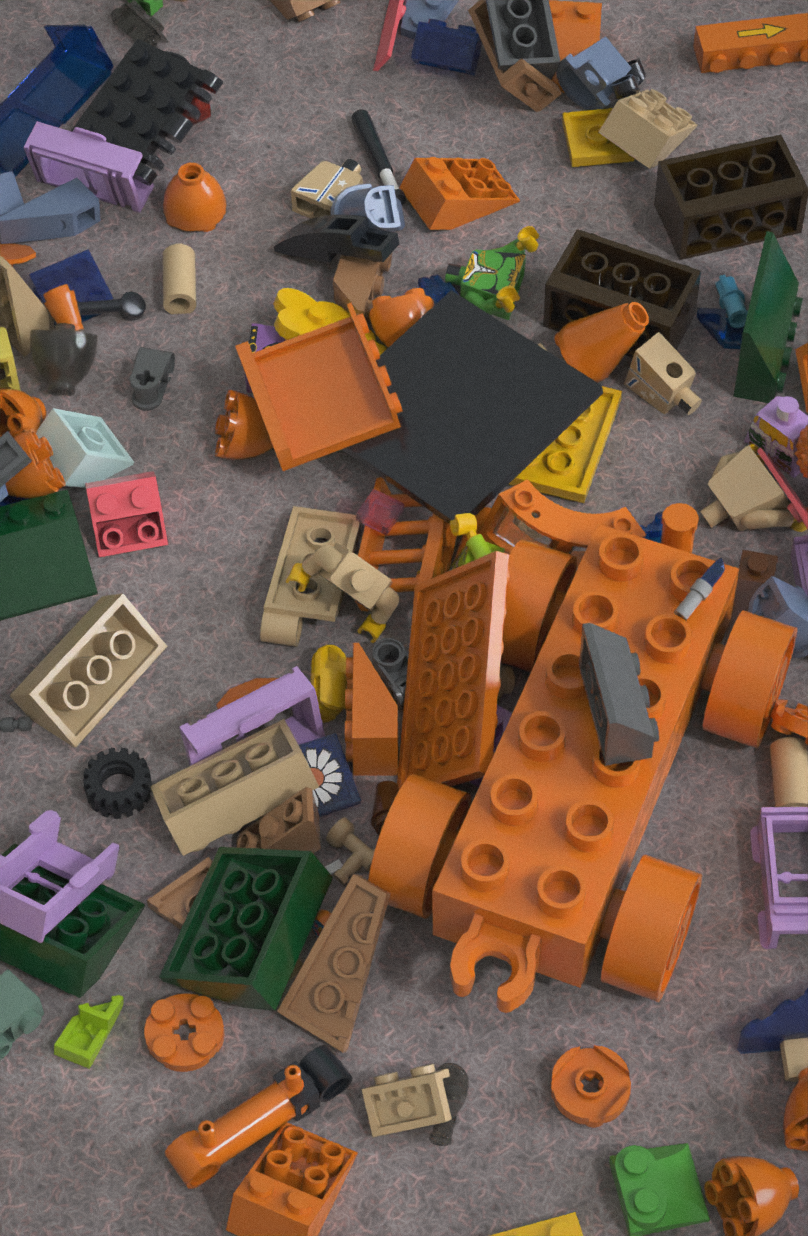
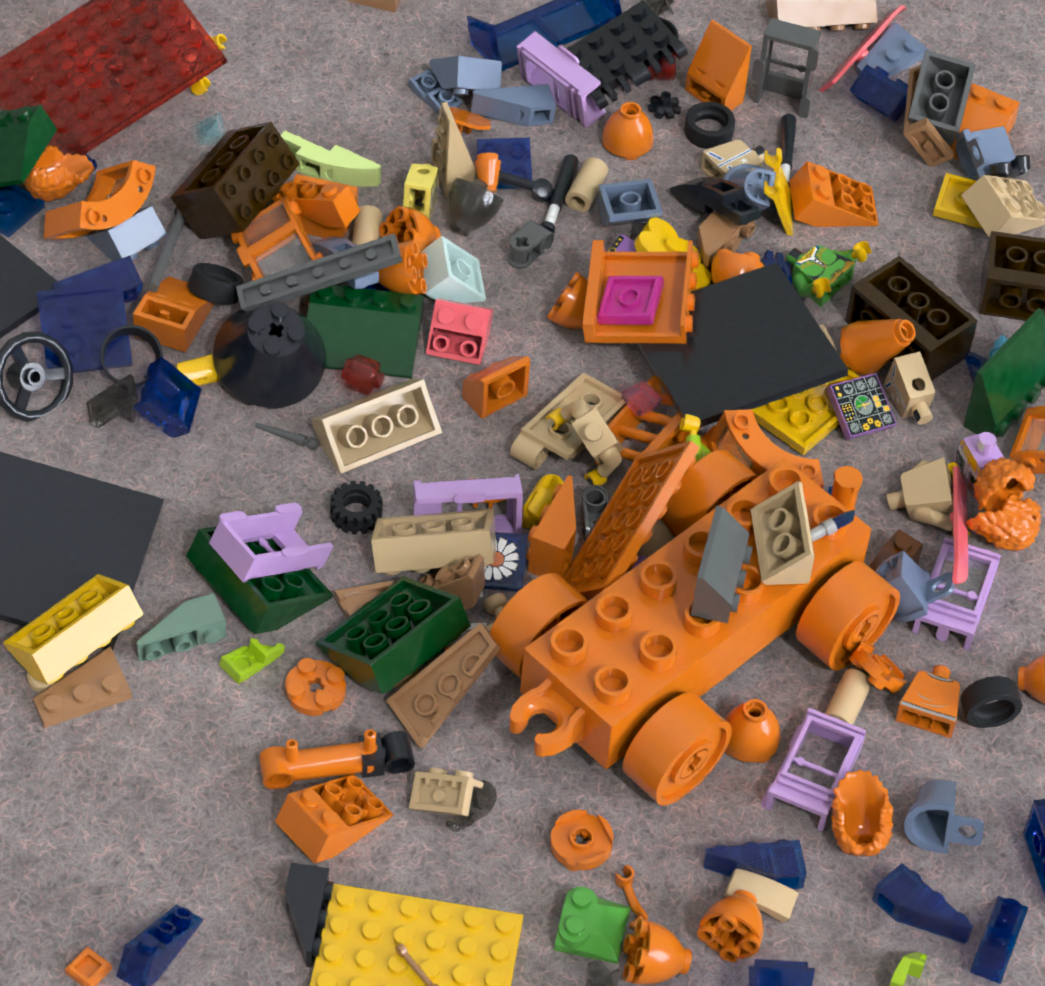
camera: 20 degrees right, 5 degrees down
none -> clear red head [341,354,385,395]
none -> orange slope [462,356,531,419]
none -> black piece [540,154,579,233]
none -> dark pink tile [597,276,664,325]
none -> sand blue slope [598,179,663,227]
none -> orange piece [615,865,648,930]
none -> black plant [648,91,681,119]
none -> black tyre [684,102,735,149]
none -> orange slope [685,20,752,111]
none -> orange piece [725,699,781,763]
none -> tan slope [750,481,815,585]
none -> dark grey piece [752,18,822,118]
none -> yellow flag [764,148,793,236]
none -> tile [826,373,897,441]

